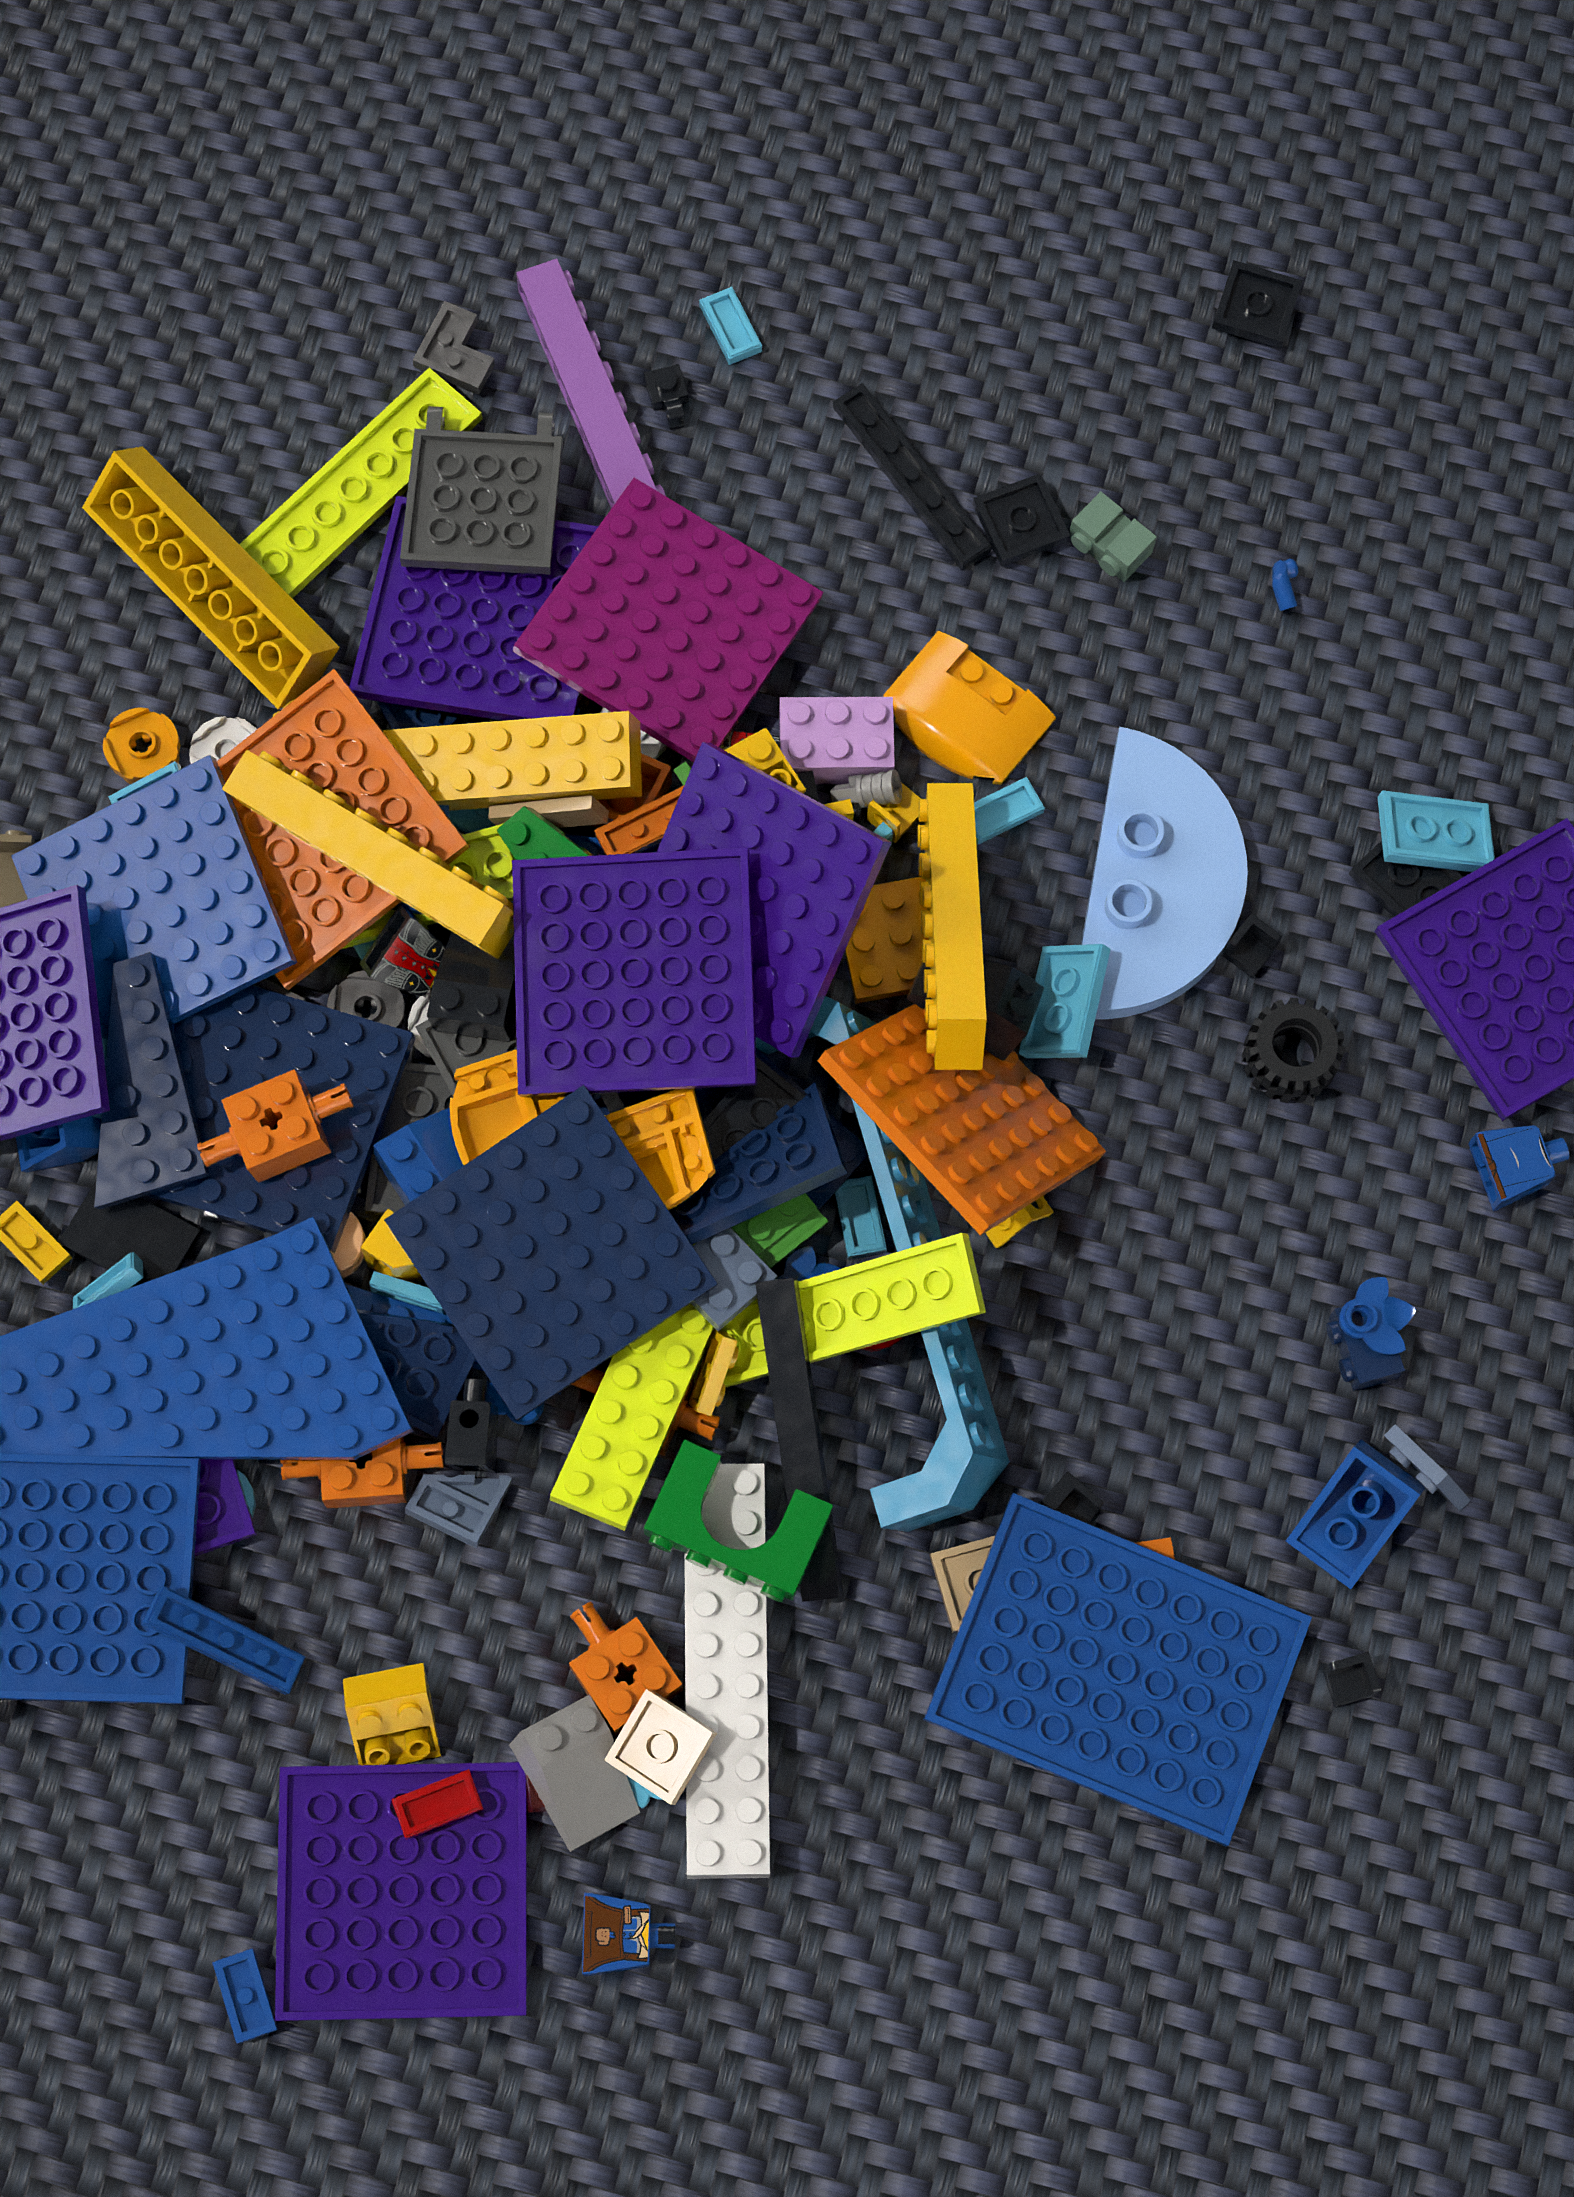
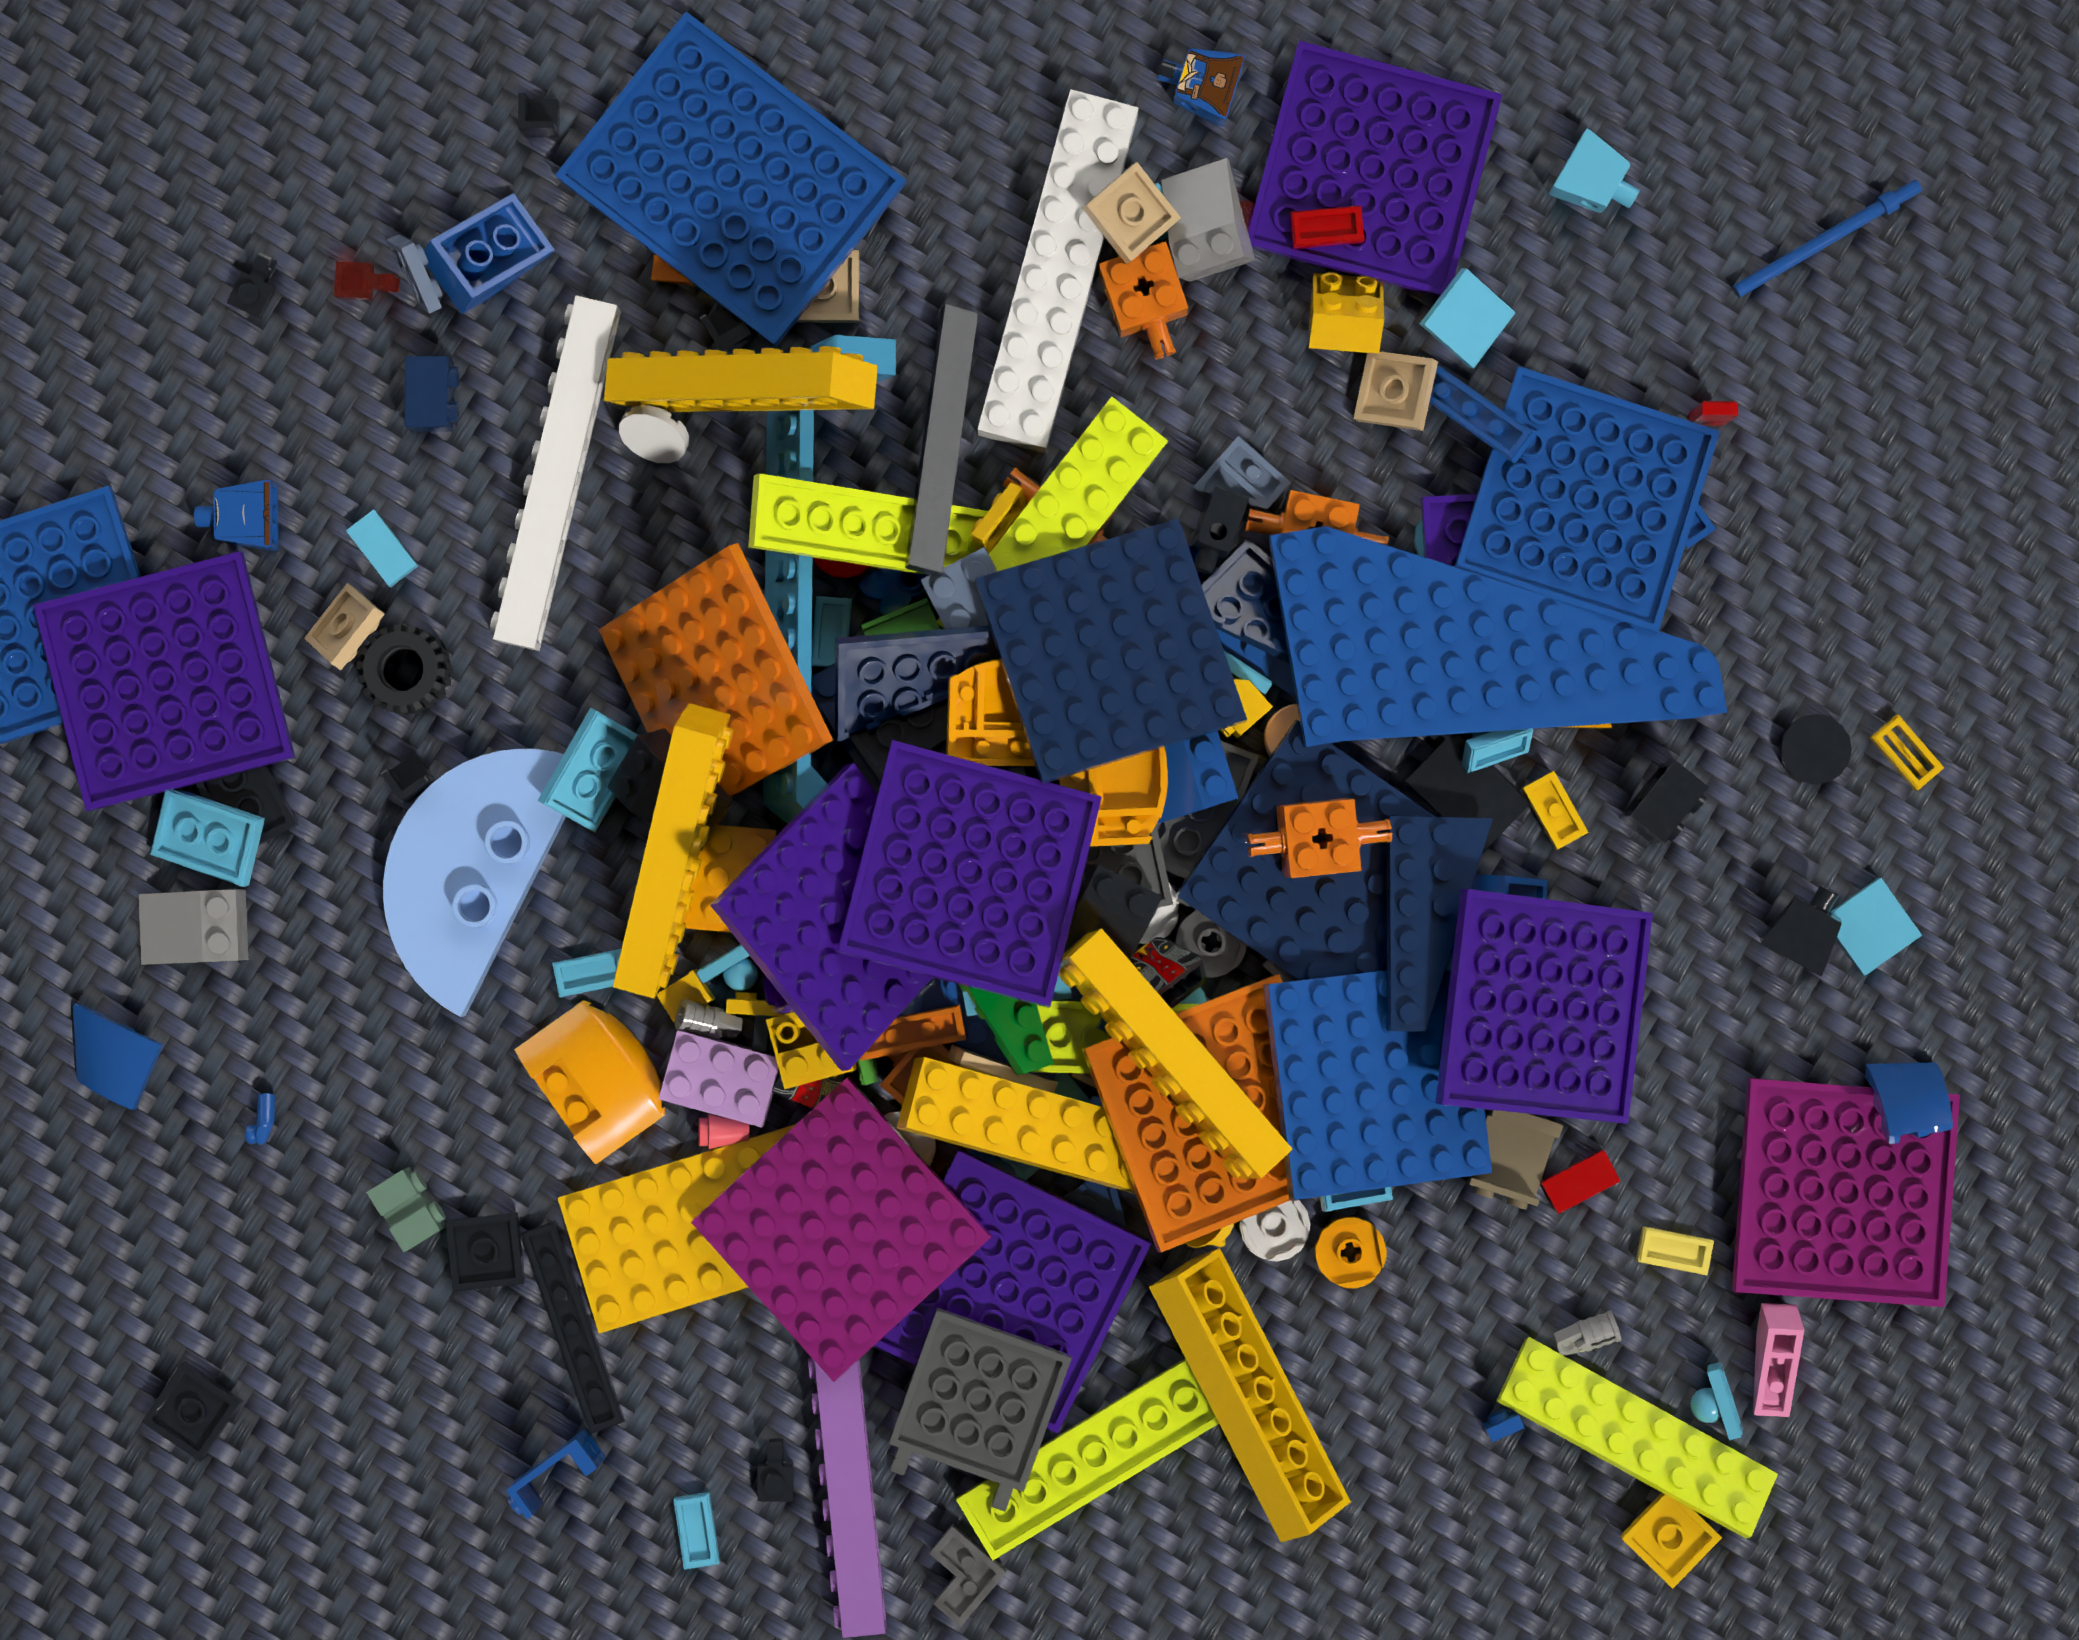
camera: 160 degrees left, 15 degrees up
blue plate [212,1948,279,2044] -> none
green arch [644,1439,833,1602] -> none
blue plate [1339,1277,1416,1355] -> none
none -> blue slope [73,1003,164,1110]
none -> light grey slope [139,889,249,965]
none -> tan plate [304,583,384,670]
none -> clear red plate [334,261,400,300]
none -> medium azure tile [346,509,419,587]
none -> white brick [490,296,621,651]
none -> blue panel [506,1428,606,1519]
none -> yellow plate [558,1124,796,1334]
none -> yellow brick [604,346,878,412]
none -> white tile [619,405,689,463]
none -> coral cone [698,1114,749,1149]
none -> tan plate [1353,351,1438,431]
none -> medium azure tile [1420,268,1516,368]
none -> medium azure torso [1548,129,1640,213]

